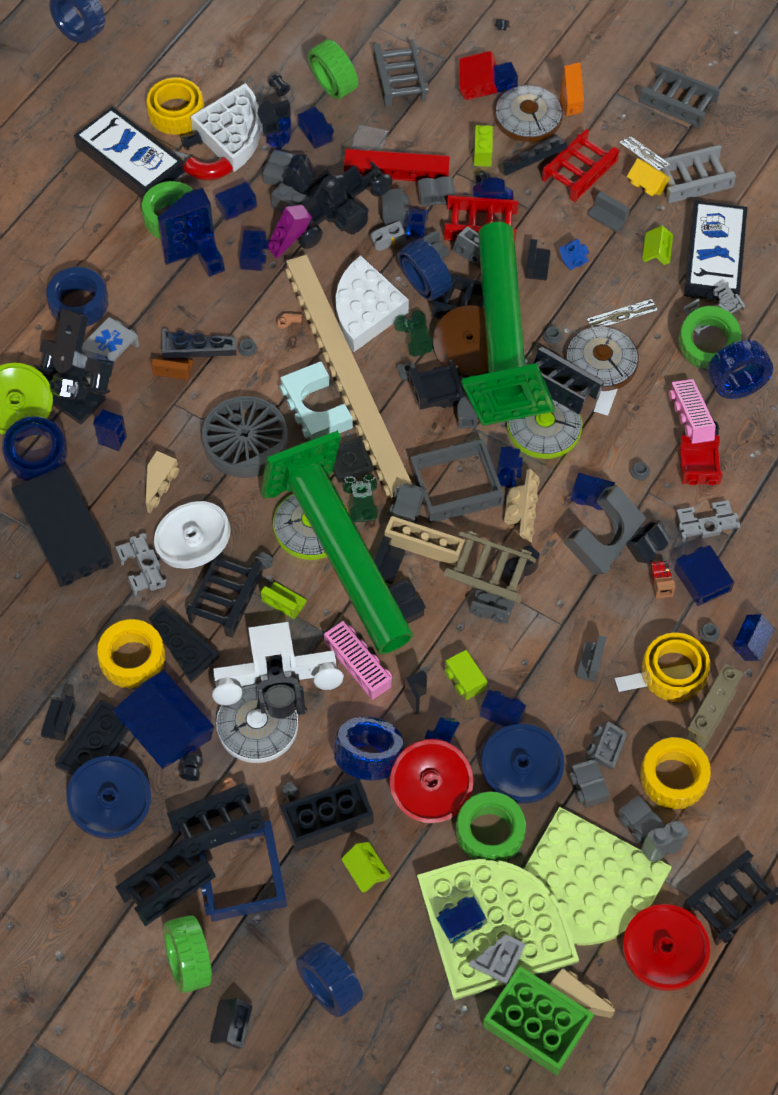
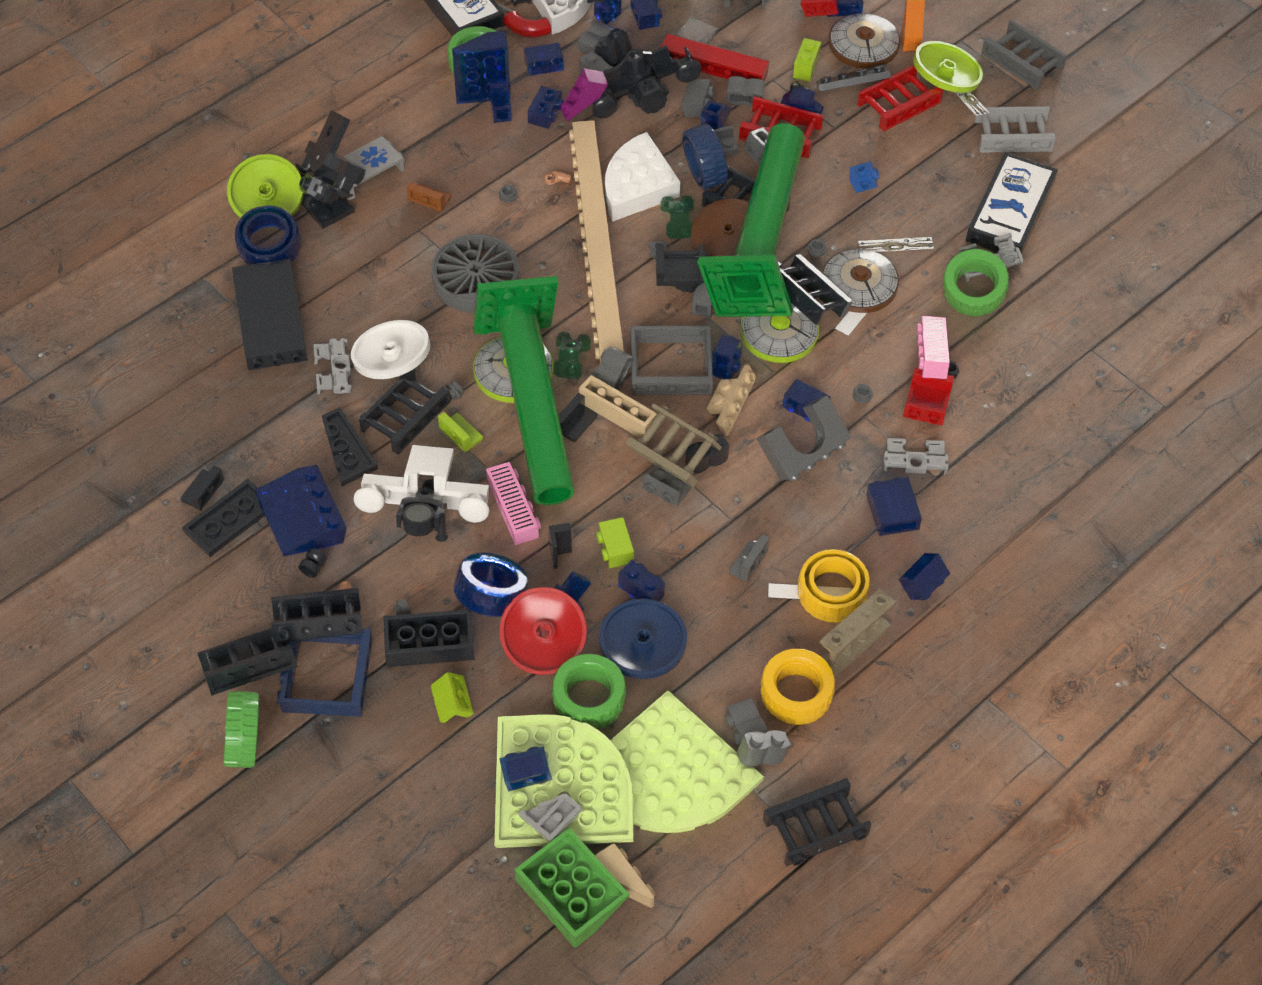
camera: 15 degrees right, 5 degrees down
dark blue tyre [46,267,109,326] -> none
dark blue dish [66,756,151,839] -> none
clear blue brick [93,409,127,451] -> none
yellow tyre [97,619,165,689] -> none
tan slope [146,451,179,513] -> none
black wing [162,329,236,358] -> none
black panel [210,998,253,1049] -> none
dish [216,685,298,763] -> none
light aqua arch [279,362,353,441] -> none
dark blue tyre [296,942,363,1017] -> none
pearl dark grey plate [333,437,374,483] -> none
light grey leg [370,221,407,251] -> none
black brick [388,579,426,624] -> none
black panel [526,239,551,281] -> none
dark grey brick [569,759,609,808] -> none
dark grey bracket [584,721,627,770] -> none
dark grey panel [588,191,630,232] -> none
red dish [623,904,710,991] -> none
yellow brick [627,158,671,196] -> none
black brick [627,520,671,563] -> none
lime panel [642,225,673,265] -> none
leg [651,560,675,599] -> none
dark grey plate [699,623,720,643] -> none
clear blue tyre [708,340,773,399] -> none
none -> lime dish [913,41,983,93]

